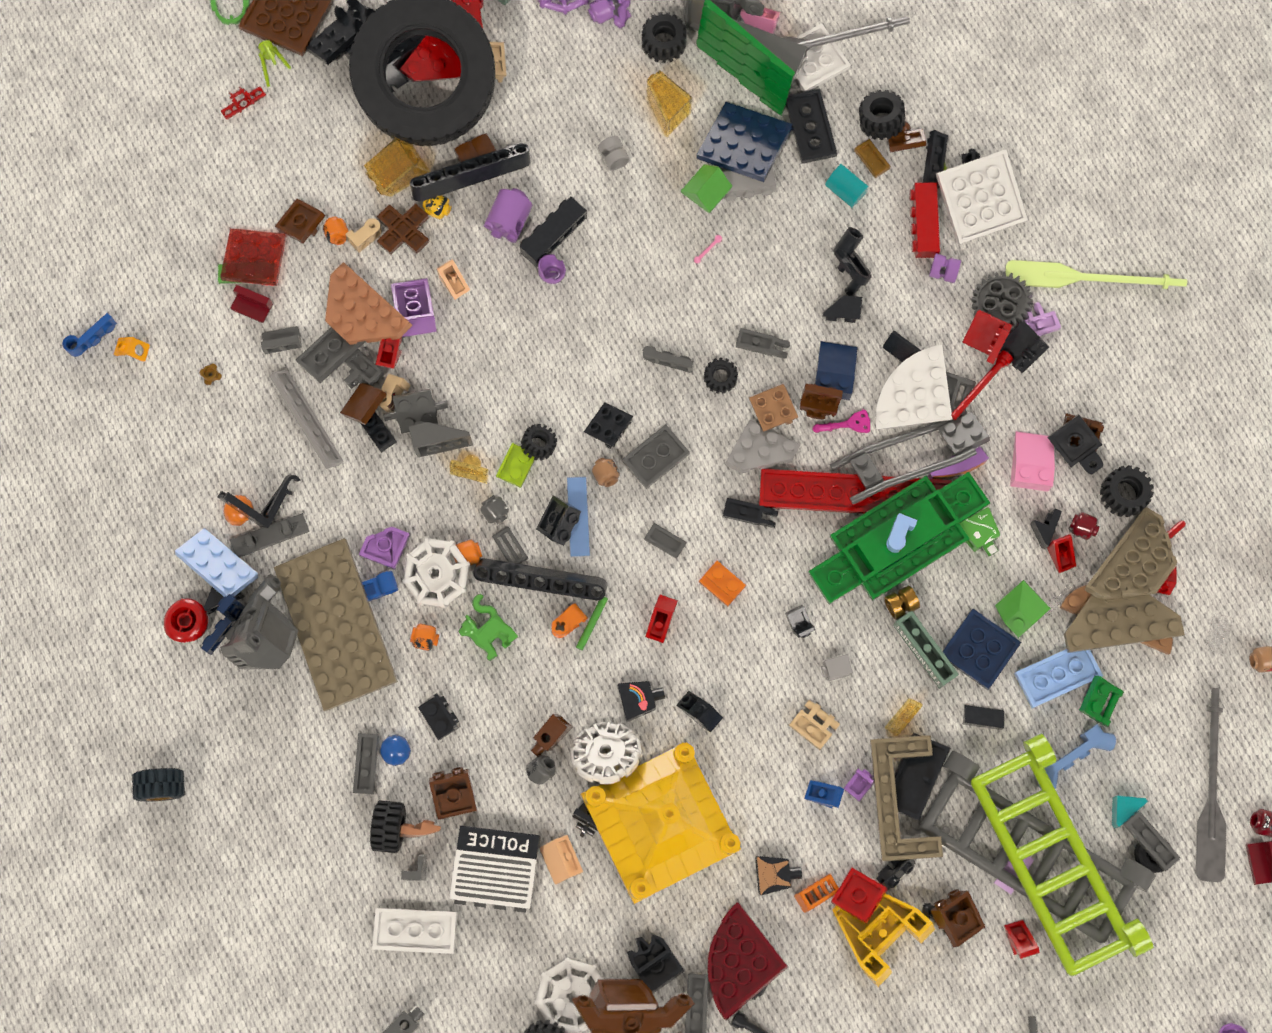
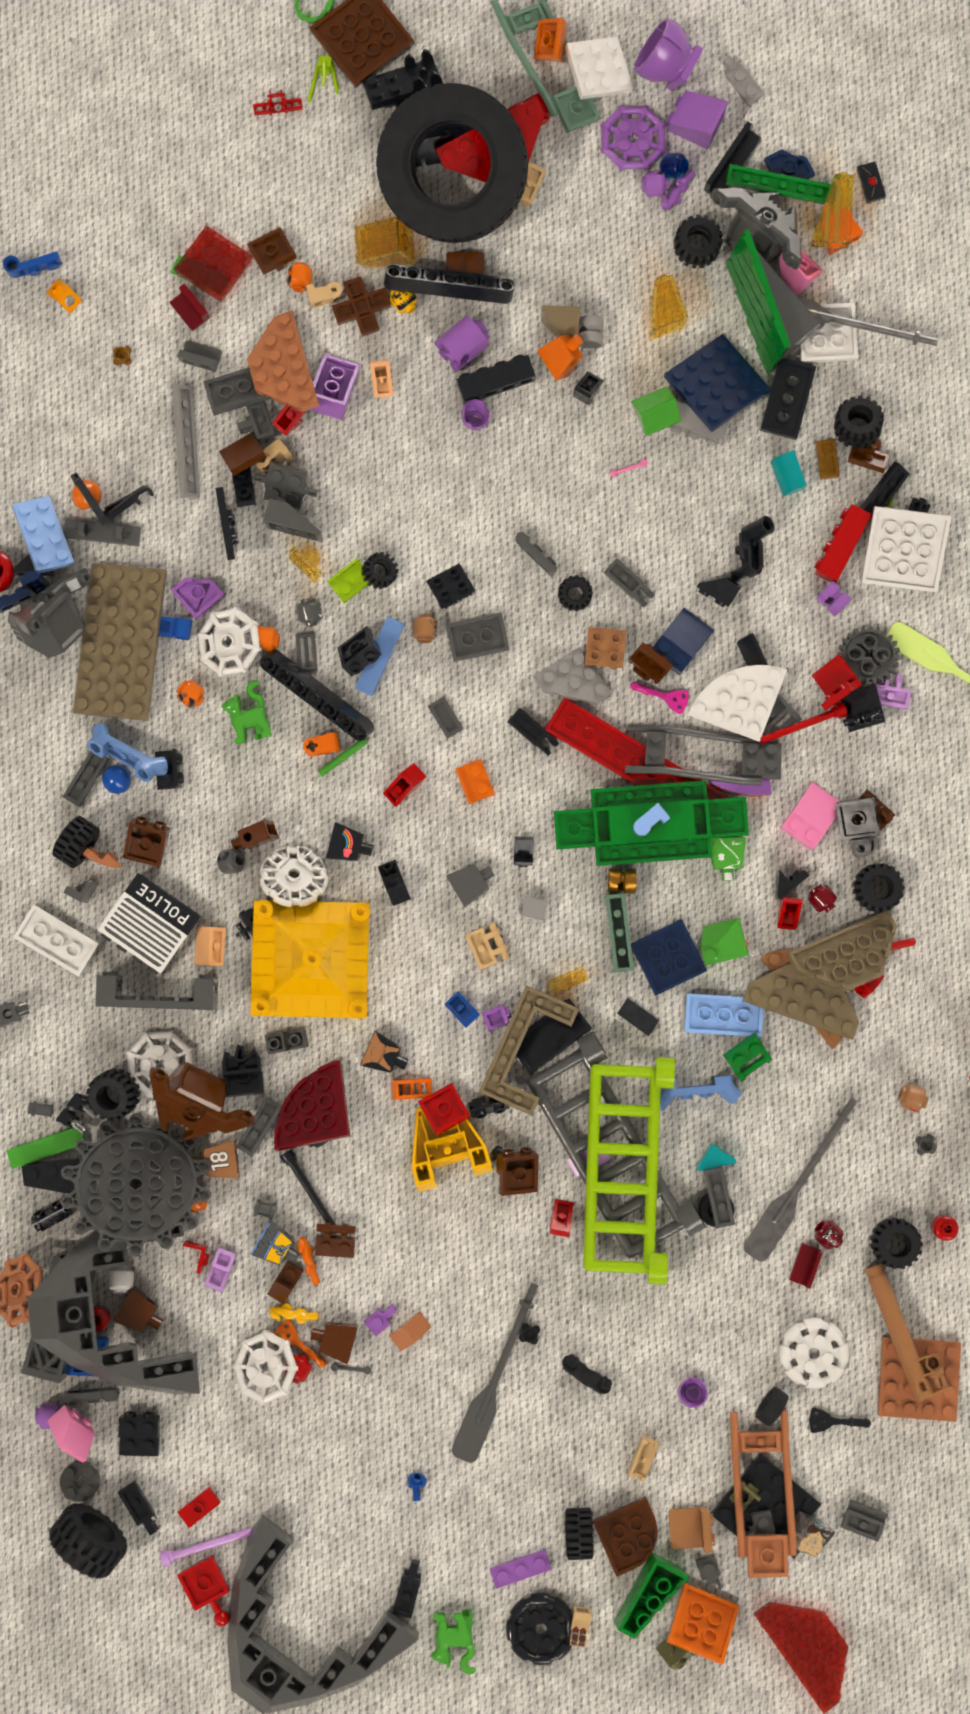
camera: 30 degrees right, 10 degrees up
none -> medium blue plate [87,724,168,782]
none -> dark grey plate [95,971,219,1010]
none -> black wing [215,487,239,561]
none -> dark grey slope [265,1028,309,1054]
none -> dark grey torso [446,864,495,908]
none -> orange torso [537,335,583,381]
none -> dark tan slope [541,305,580,338]
none -> black slope [573,371,604,405]

